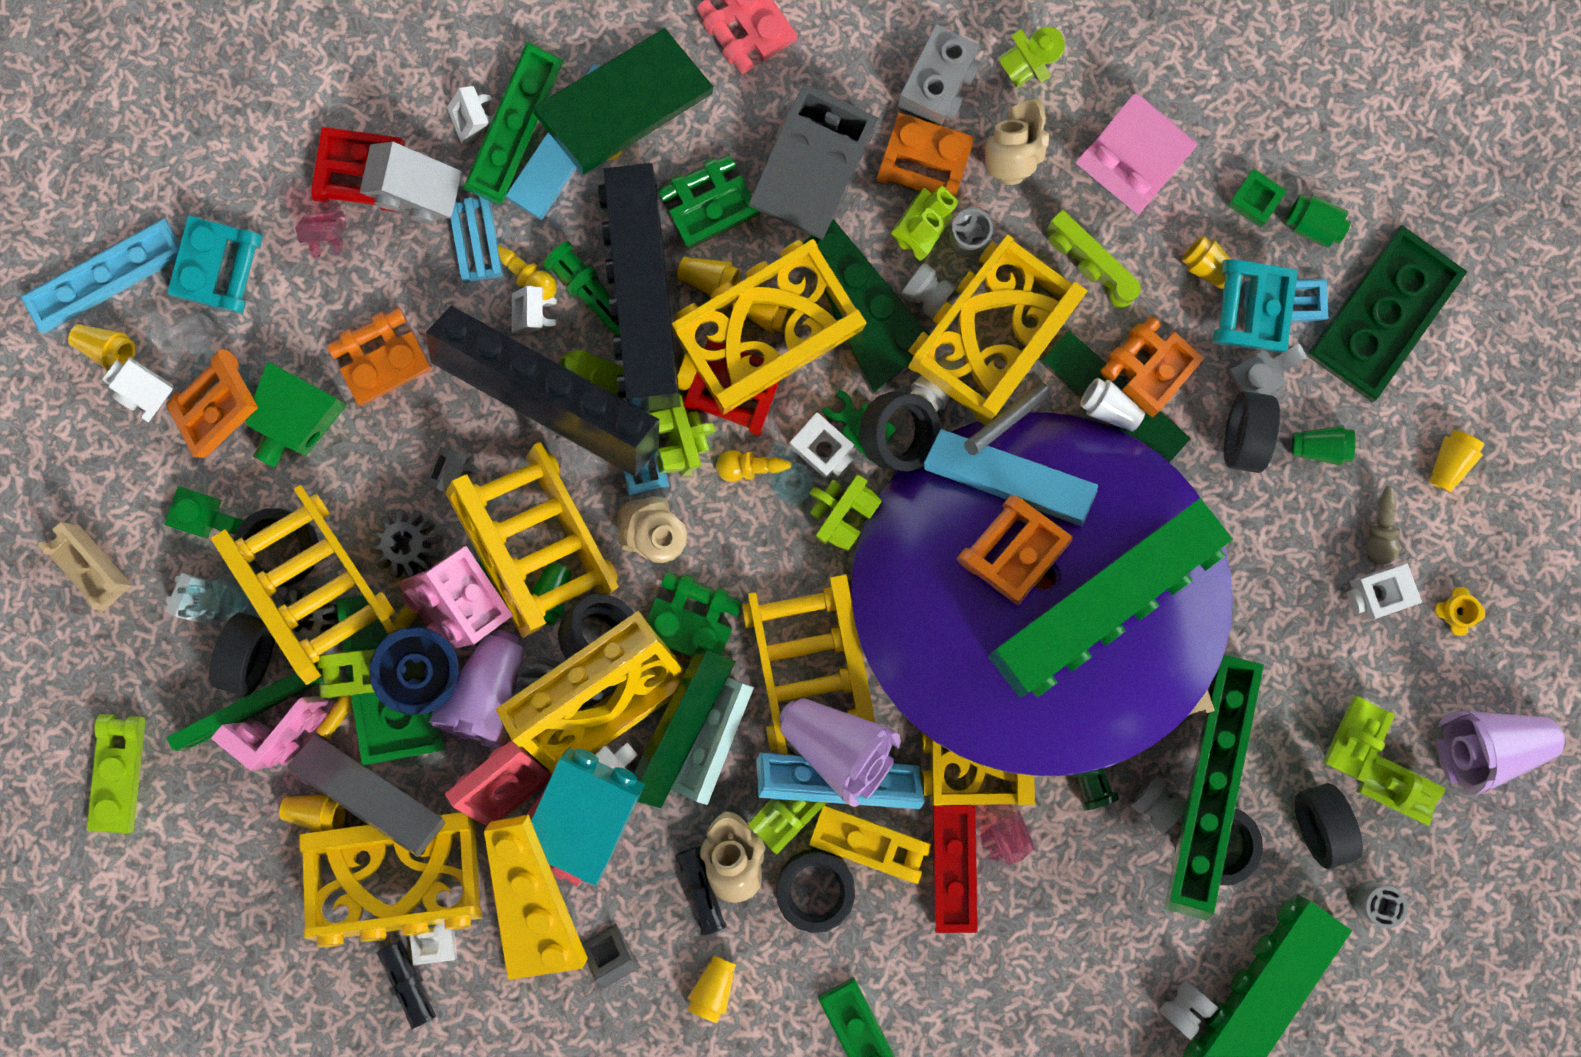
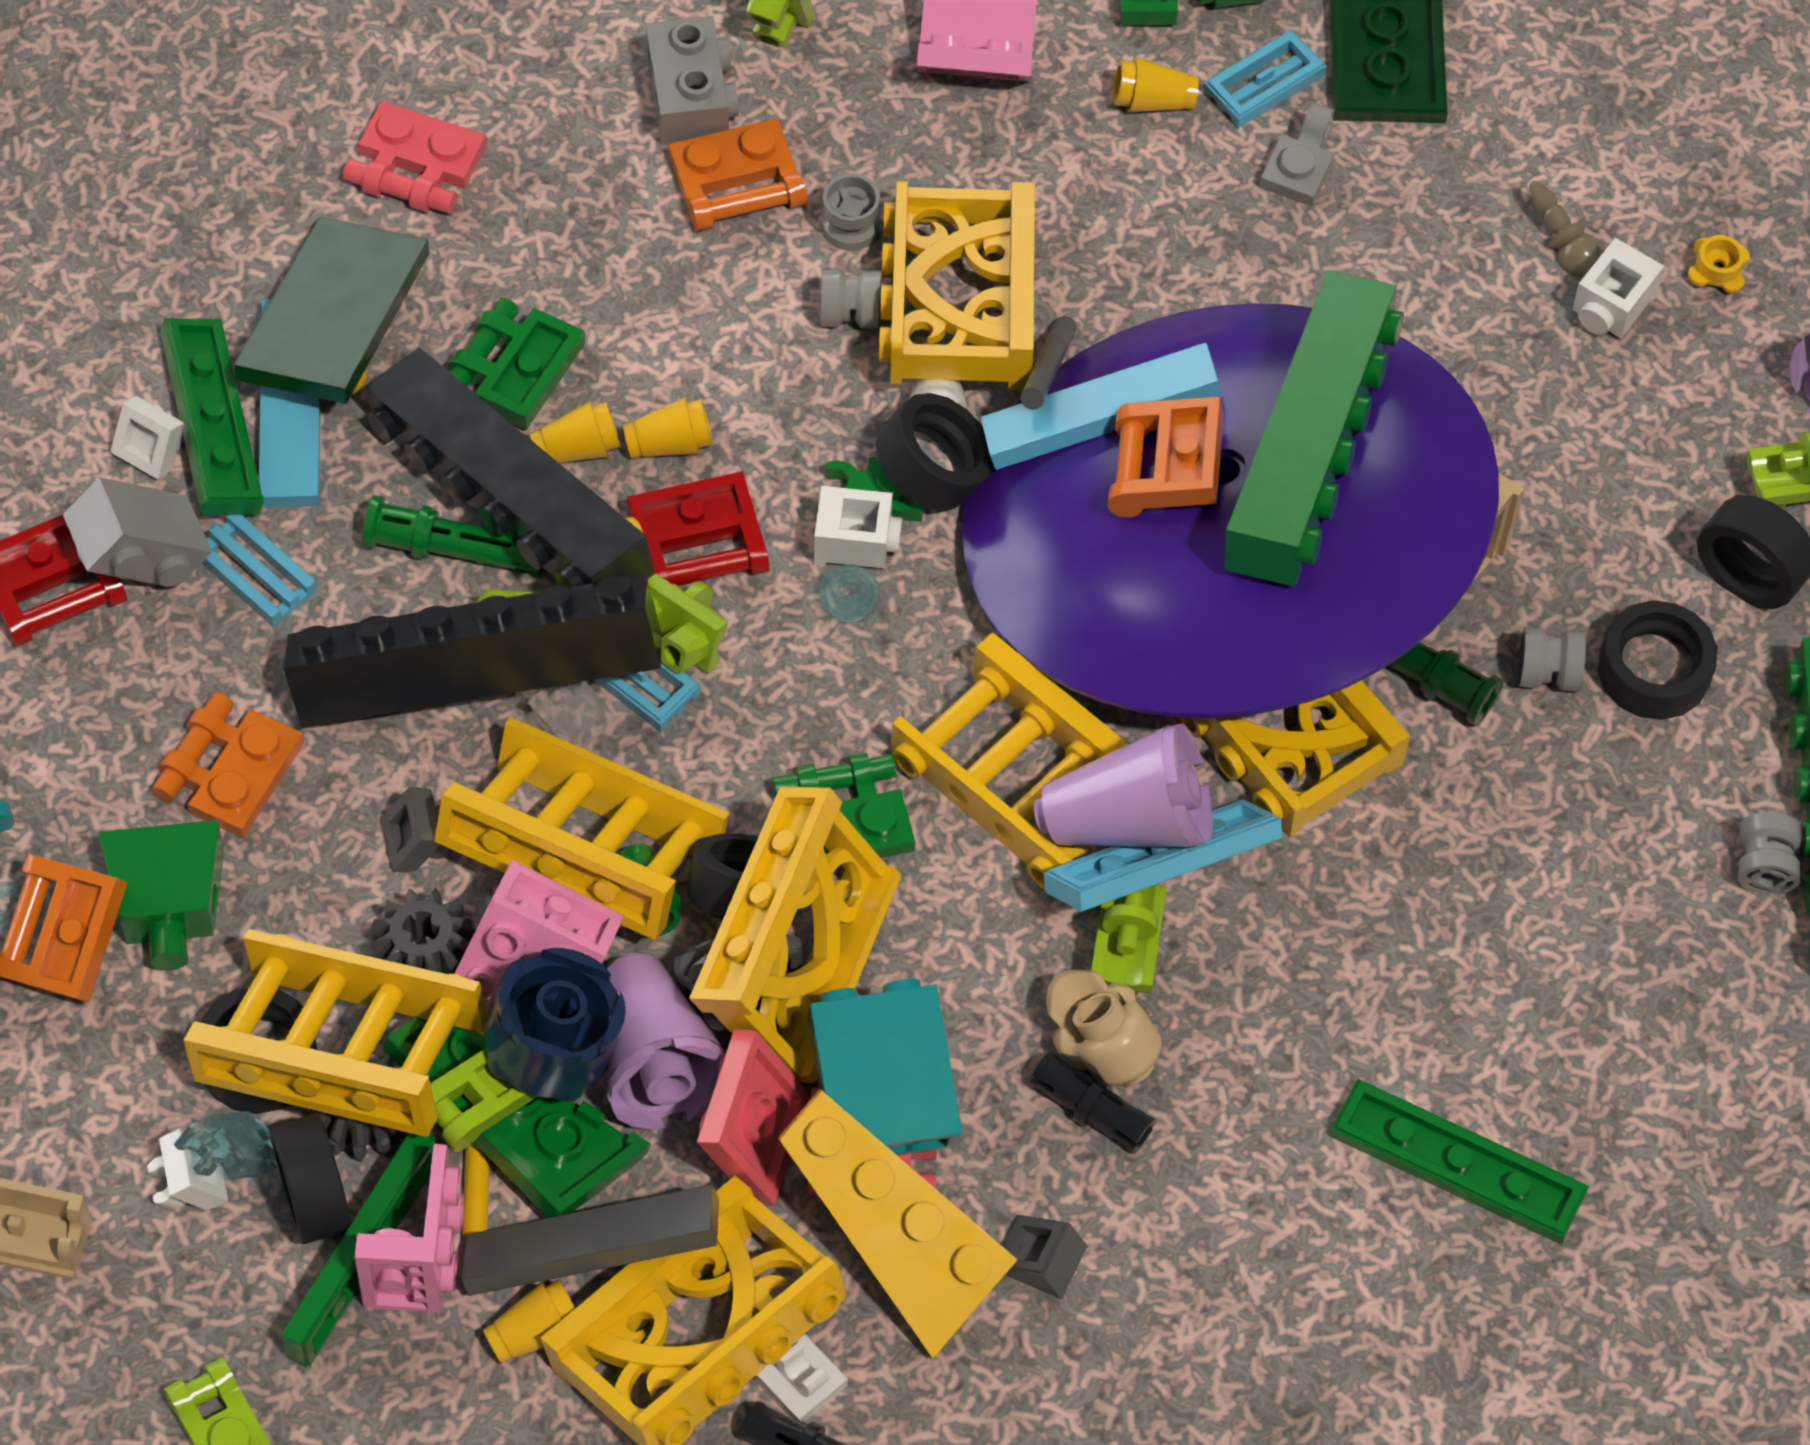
camera: 35 degrees left, 25 degrees down
green plate [164,486,244,539] -> none
clear pink tile [295,211,346,258] -> none
yellow bar [497,245,557,300] -> none
white tile [512,286,557,335] -> none
tan head [617,496,687,563] -> none
dark green tile [634,645,736,808] -> none
yellow fence [671,239,866,415] -> none
light aqua plate [671,677,754,805] -> none
yellow cone [687,955,736,1023] -> none
yellow bar [716,450,792,482] -> none
dark grey slope [749,83,878,240] -> none
black tyre [776,849,855,933] -> none
dark green wing [803,219,930,395] -> none
lime hips [809,474,882,551] -> none
yellow plate [809,804,932,884] -> none
lime hips [891,186,958,261] -> none
red plate [932,805,978,933] -> none
clear pink tile [980,810,1035,865] -> none
tan head [985,99,1049,185] -> none
dark green tile [1040,330,1191,463] -> none
lime plate [1045,209,1141,309] -> none
white cone [1080,378,1145,432] -> none
orange plate [1101,316,1205,418] -> none
green brick [1164,655,1264,921] -> none
teal plate [1213,259,1298,352] -> none
black tyre [1224,391,1280,473] -> none
green cone [1292,425,1356,466] -> none
lime hips [1322,695,1396,782] -> none
yellow cone [1428,429,1484,493] -> none

